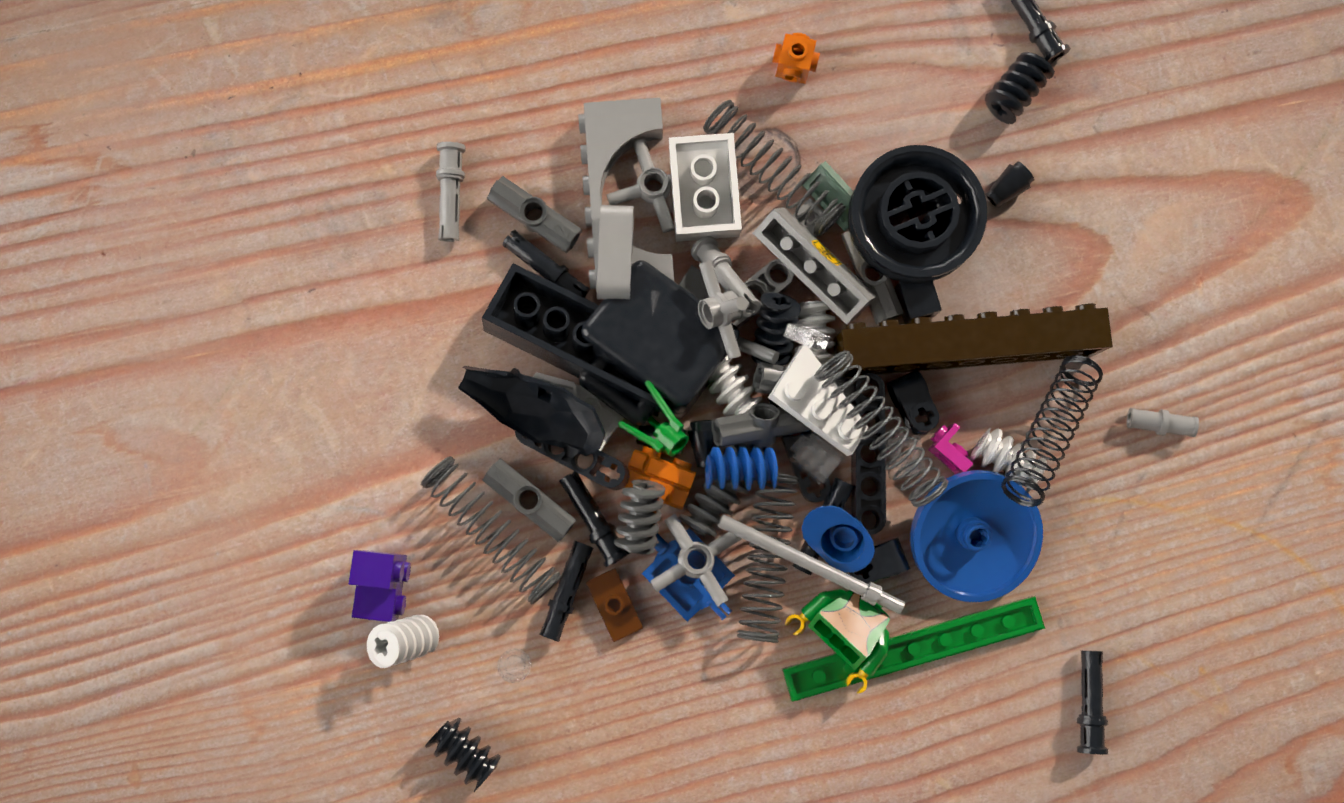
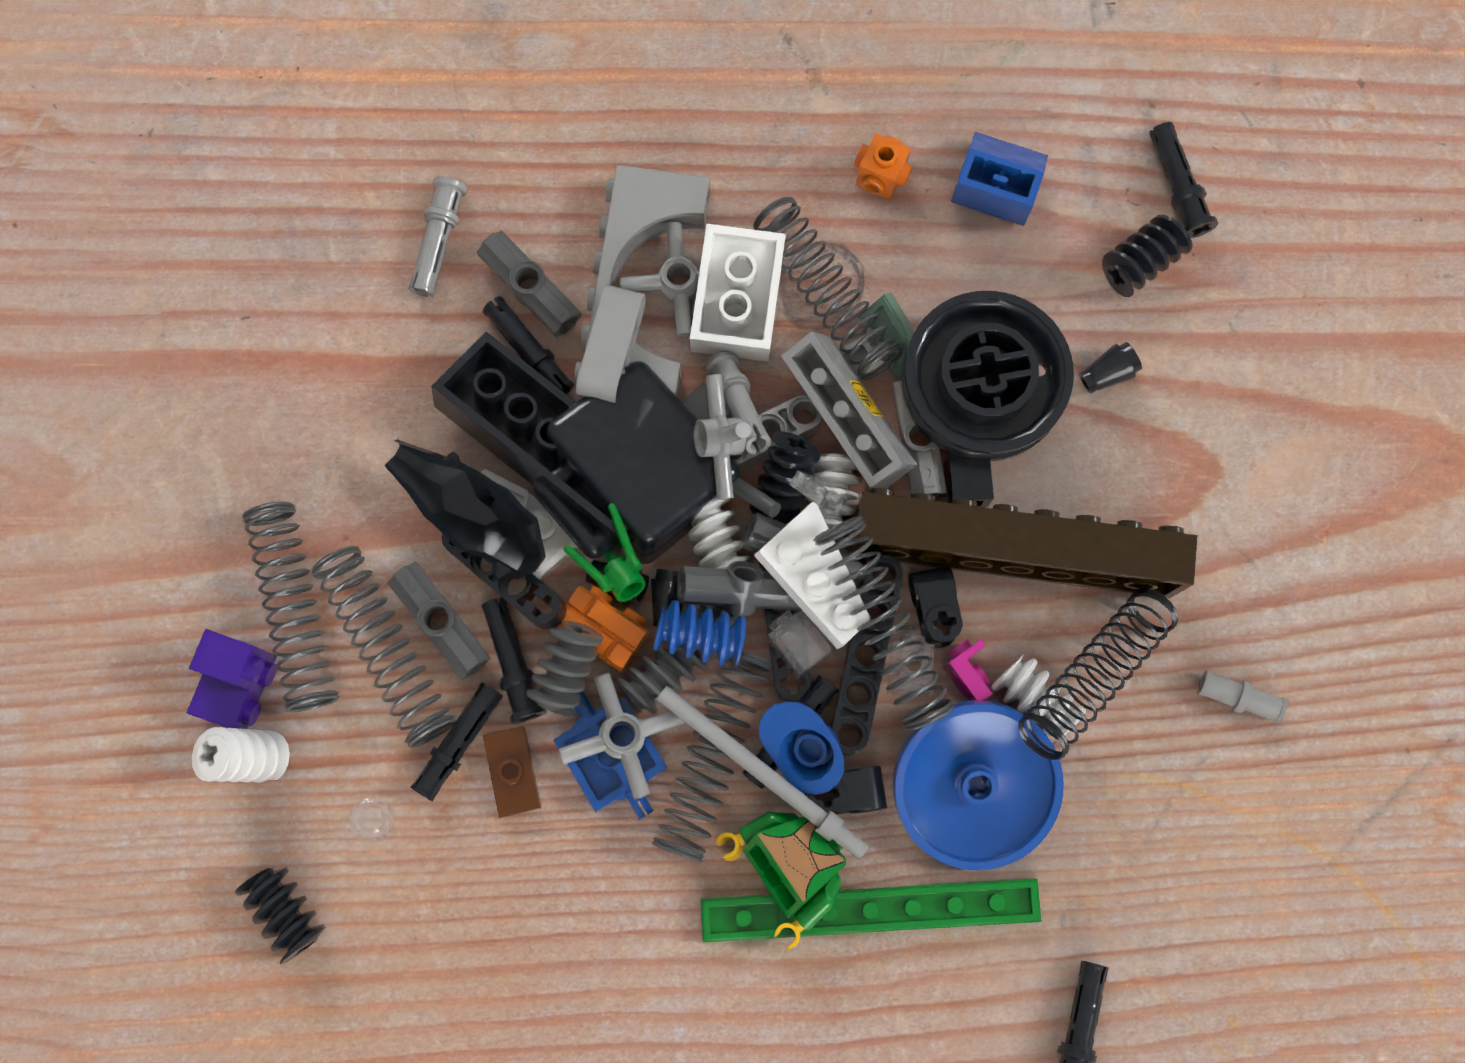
camera: 15 degrees right, 5 degrees down
none -> dark grey piece [242,501,340,712]
none -> blue slope [951,132,1048,226]

